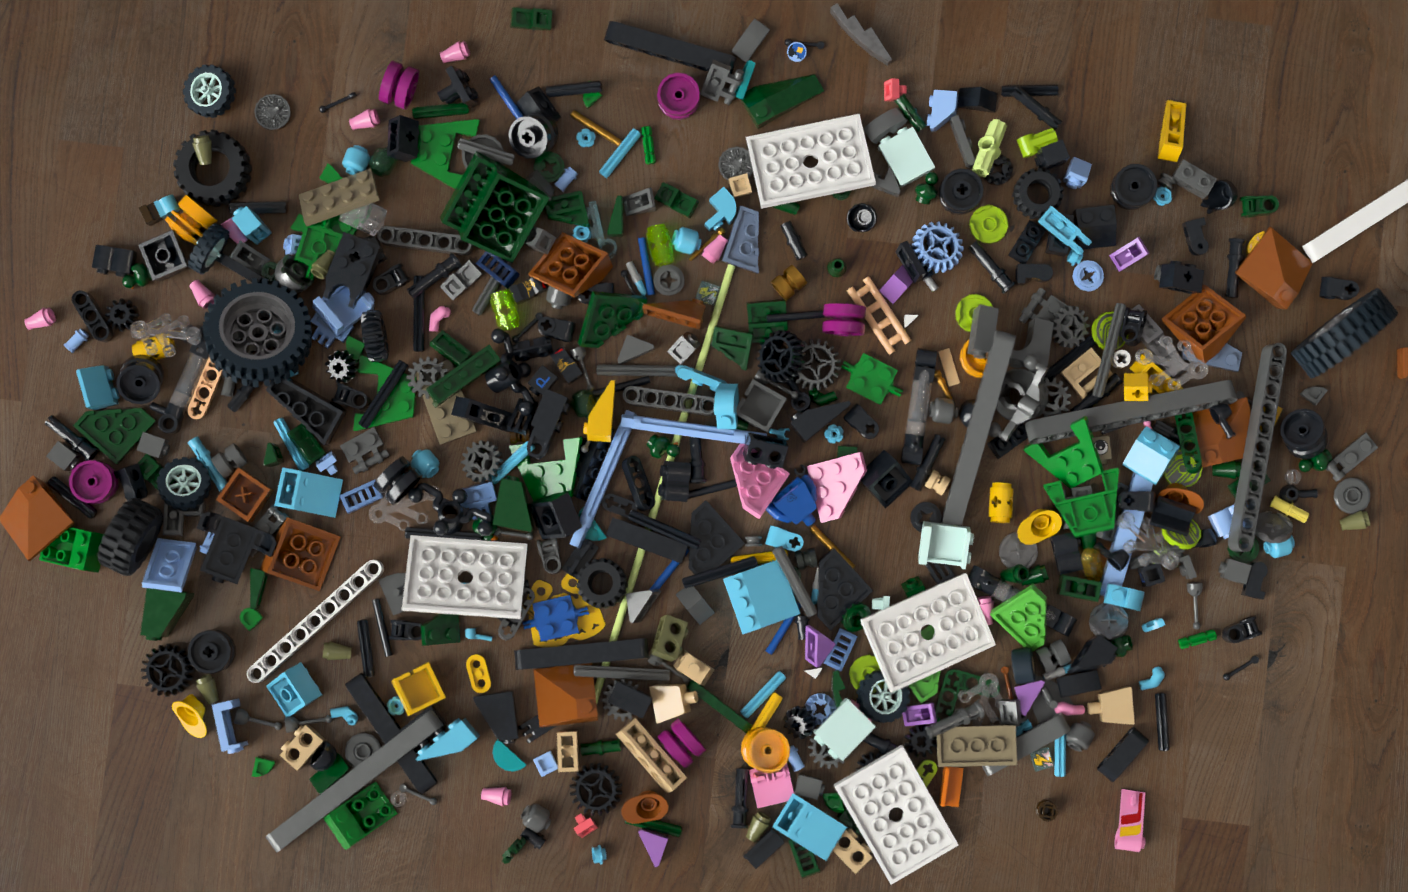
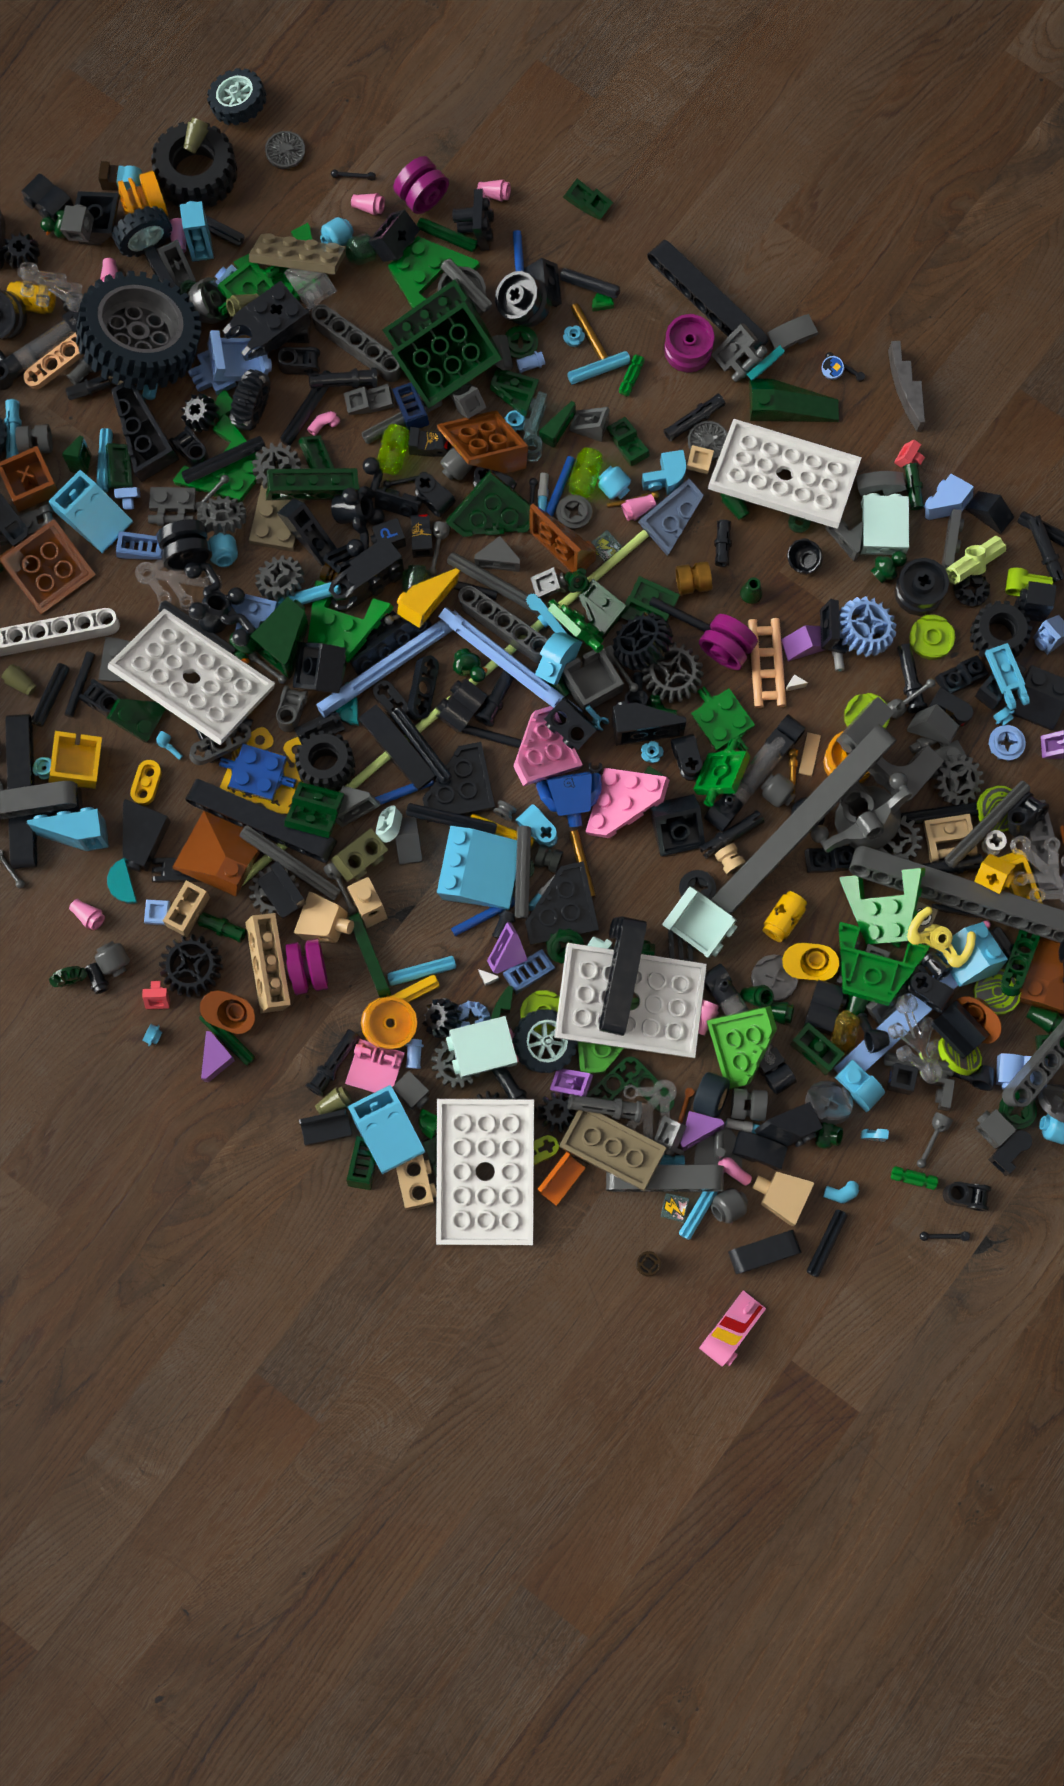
camera: 30 degrees right, 10 degrees down
none -> dark grey brick [60,204,94,242]
none -> dark grey hinge [195,475,229,511]
none -> dark grey gear [197,496,247,535]
none -> dark green slope [284,782,344,838]
none -> light aqua beam [376,806,402,843]
none -> green plate [547,599,604,653]
none -> dark green plate [565,568,589,593]
none -> black beam [599,916,647,1036]
none -> black pin [663,393,726,442]
none -> green plate [693,738,751,807]
none -> dark grey hinge [887,679,936,719]
none -> dark grey slope [907,704,959,745]
none -> light yellow piece [907,907,976,968]
none -> black bush [921,950,953,981]

